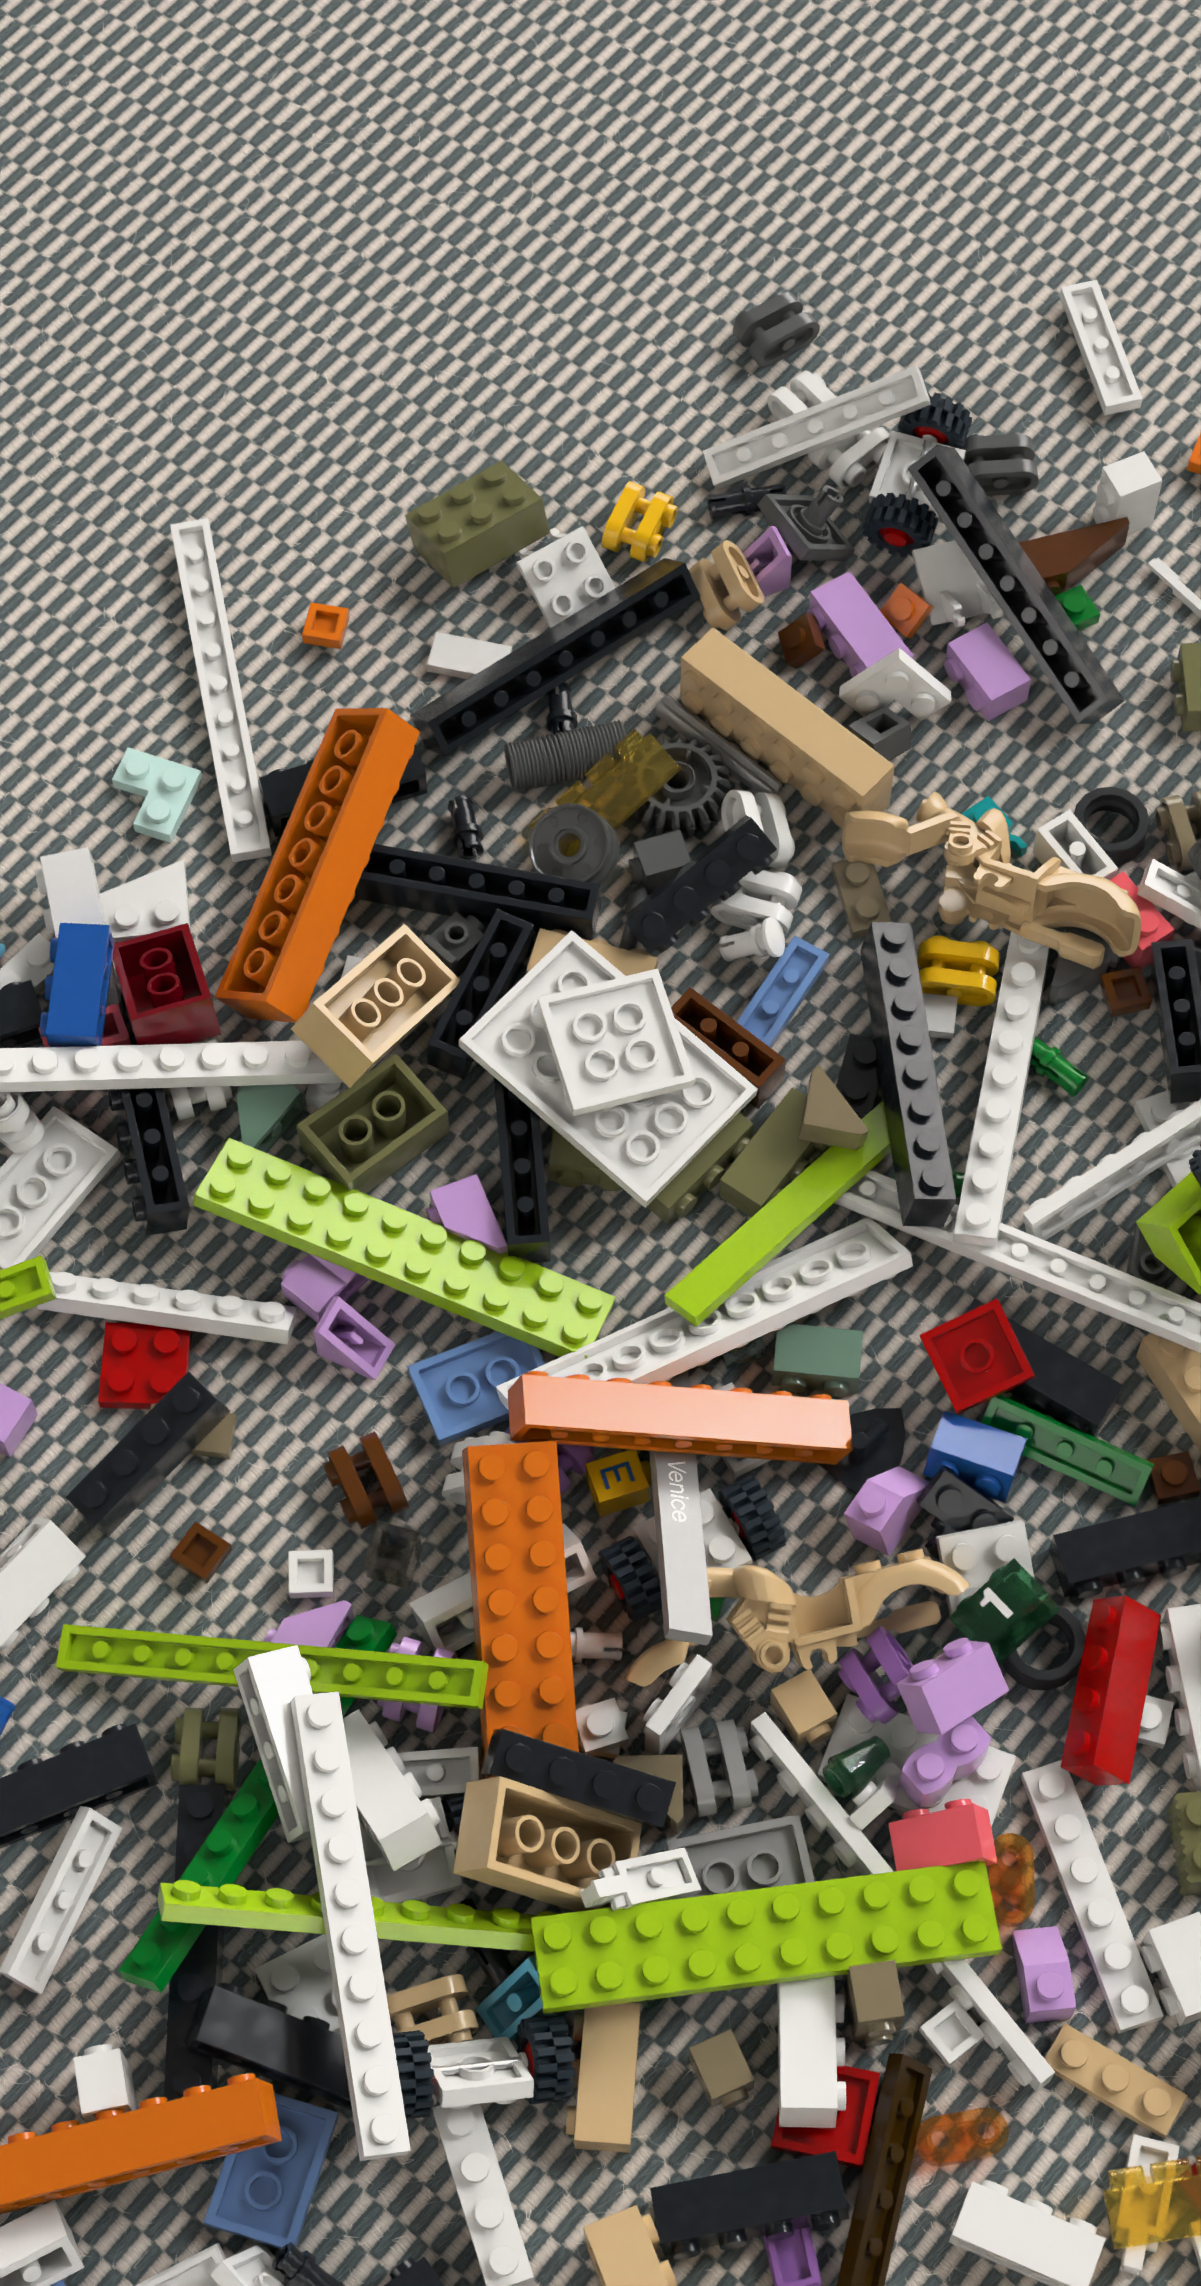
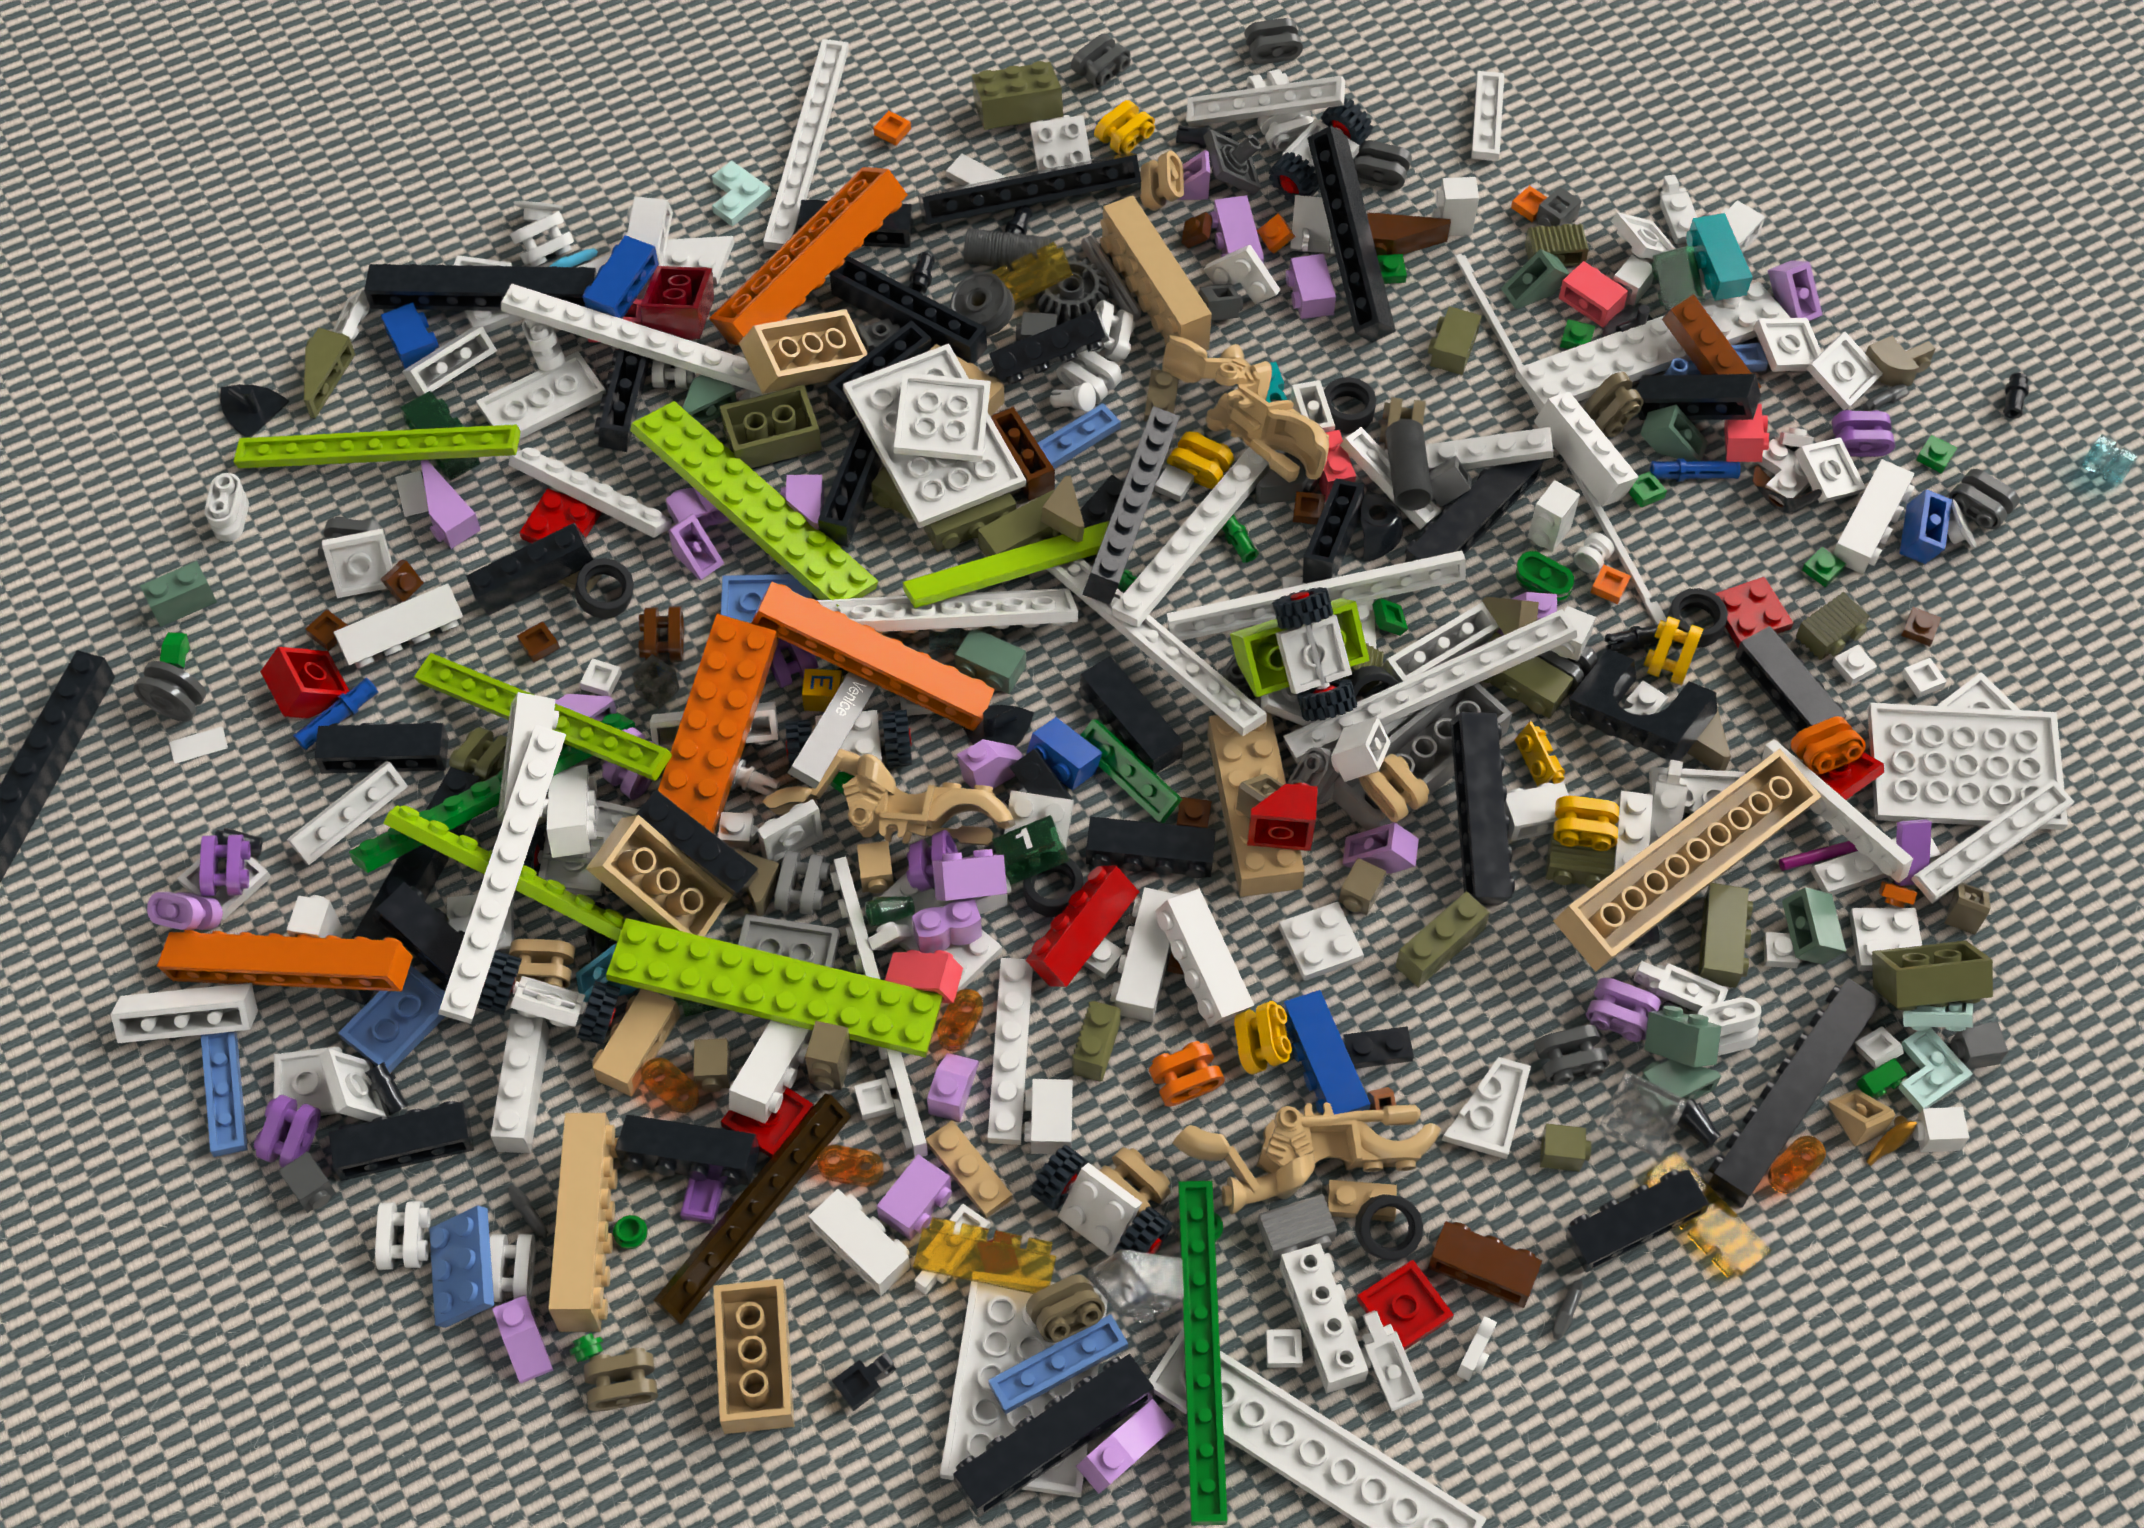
camera: 20 degrees right, 5 degrees down
white hinge [579,1848,701,1911] -> none
red plate [919,1298,1035,1415] -> none
none -> black tyre [575,558,634,619]
none -> clear orange plate [641,1057,700,1113]
none -> lavender brick [877,1154,952,1240]
none -> dark grey brick [1071,33,1131,88]

